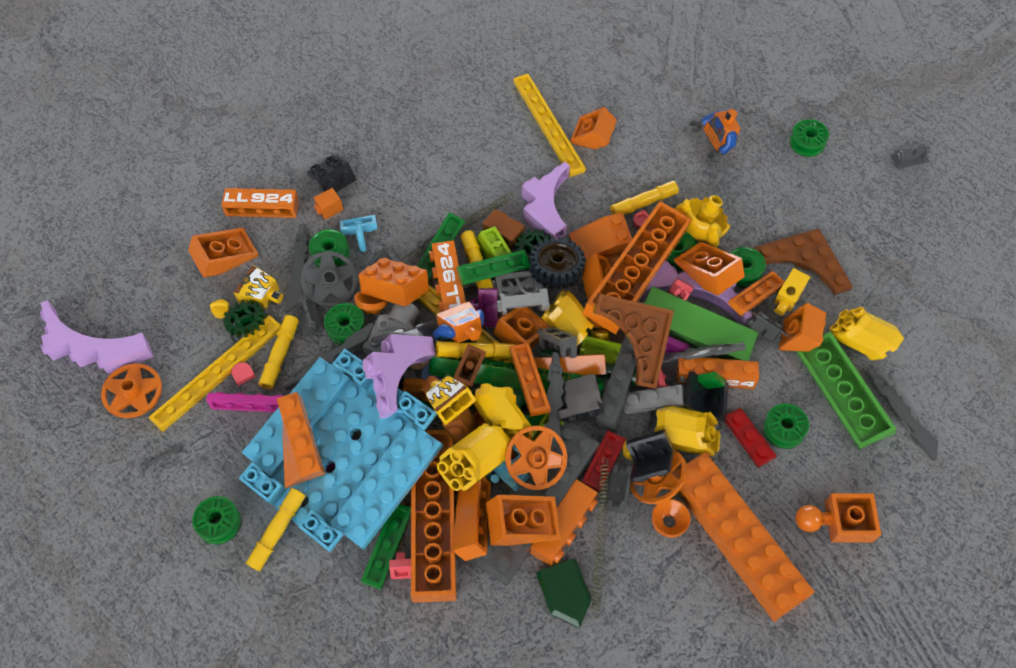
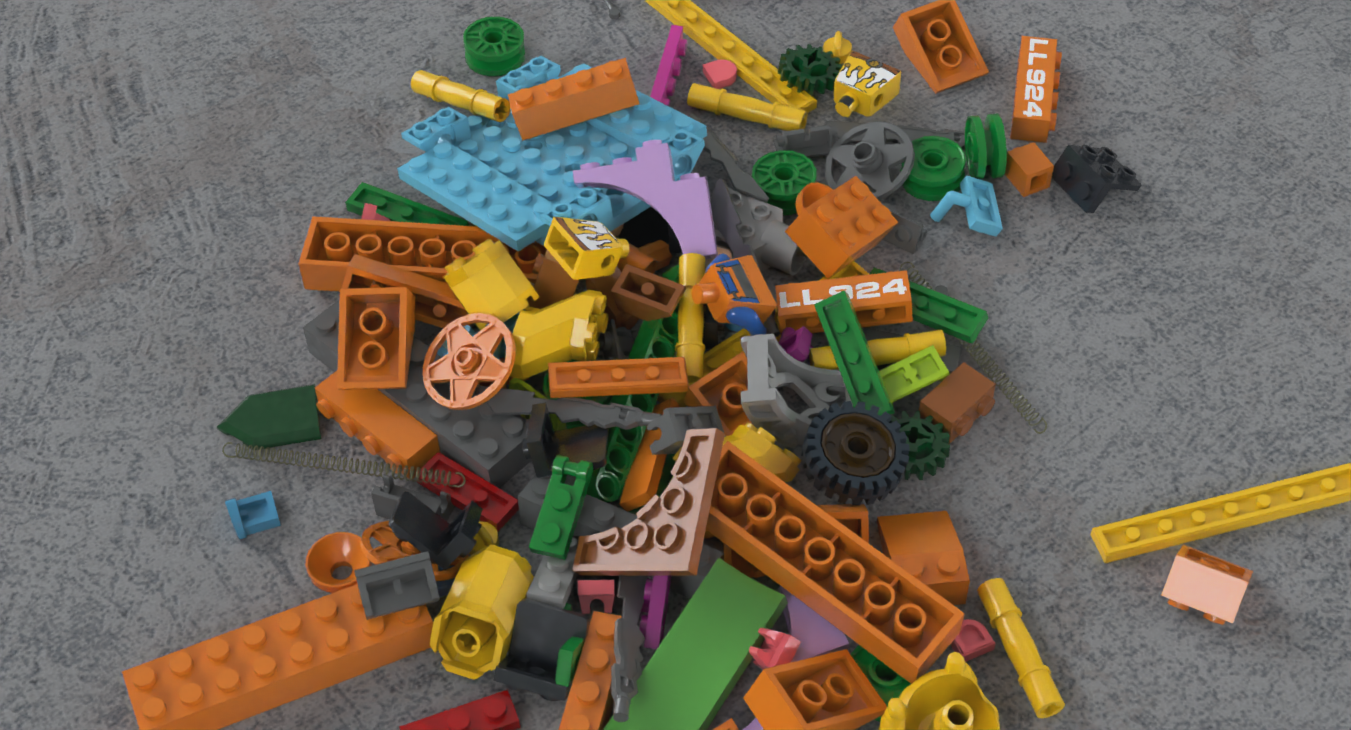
camera: 100 degrees right, 10 degrees down
lavender arch [522,162,570,240] -> none
none -> dark azure tile [225,491,281,540]
none -> dark grey hinge [354,551,440,620]
none -> green plate [529,455,593,560]
none -> green wheel [965,114,1007,180]

